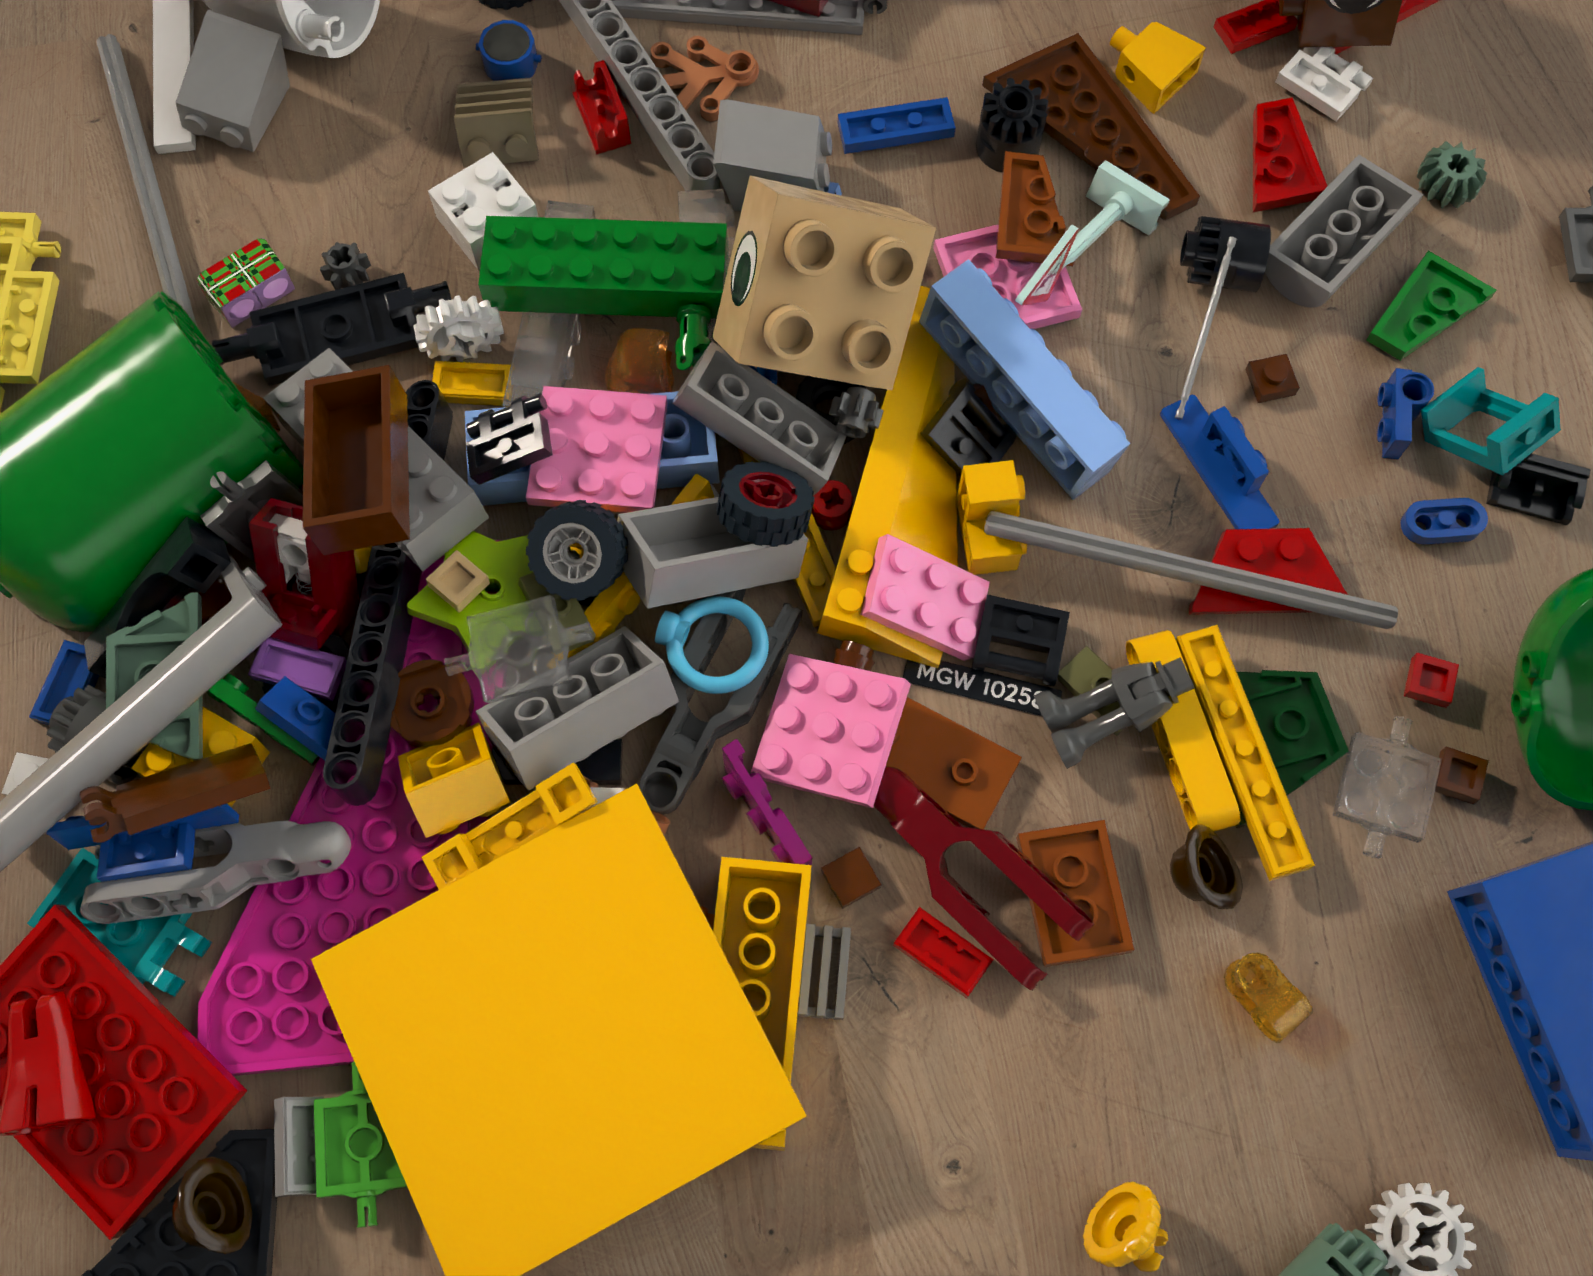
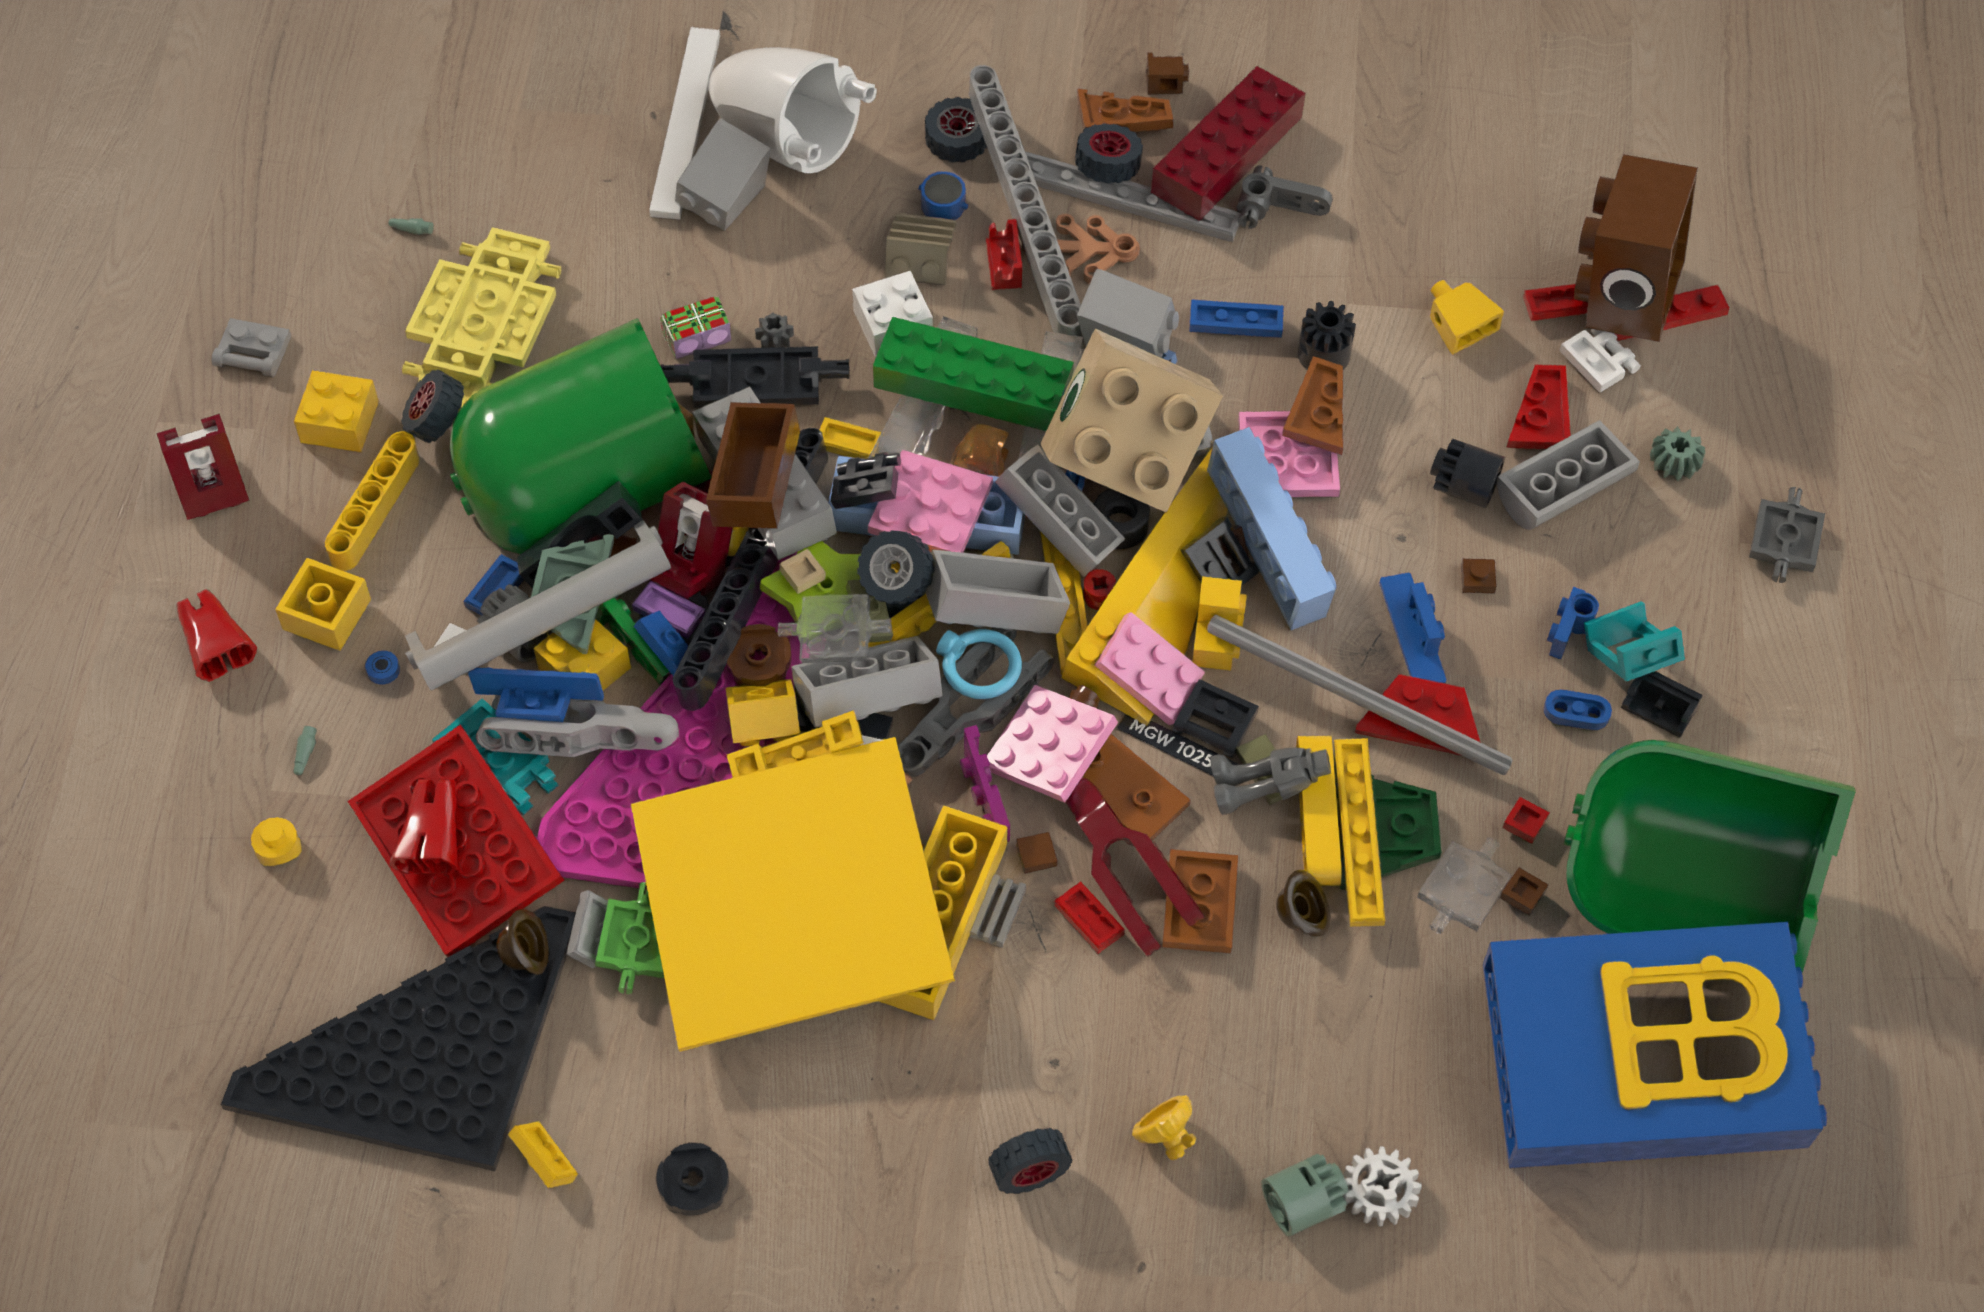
camera: 15 degrees right, 10 degrees down
reddish brown tile [80,743,271,843] -> none
light grey axle [97,34,197,326] -> none
dark grey plate [200,460,303,562] -> none
white gear [413,295,504,362] -> none
green piece [675,304,712,371] -> none
black wheel [716,461,815,547] -> none
dark grey gear [829,387,883,438] -> none
reddish brown wing [982,33,1200,221] -> none
light aqua piece [1015,160,1170,306] -> none
light grey piece [1175,237,1237,420] -> none
clear yellow piece [1224,952,1313,1043] -> none
green wing [1366,251,1497,361] -> none

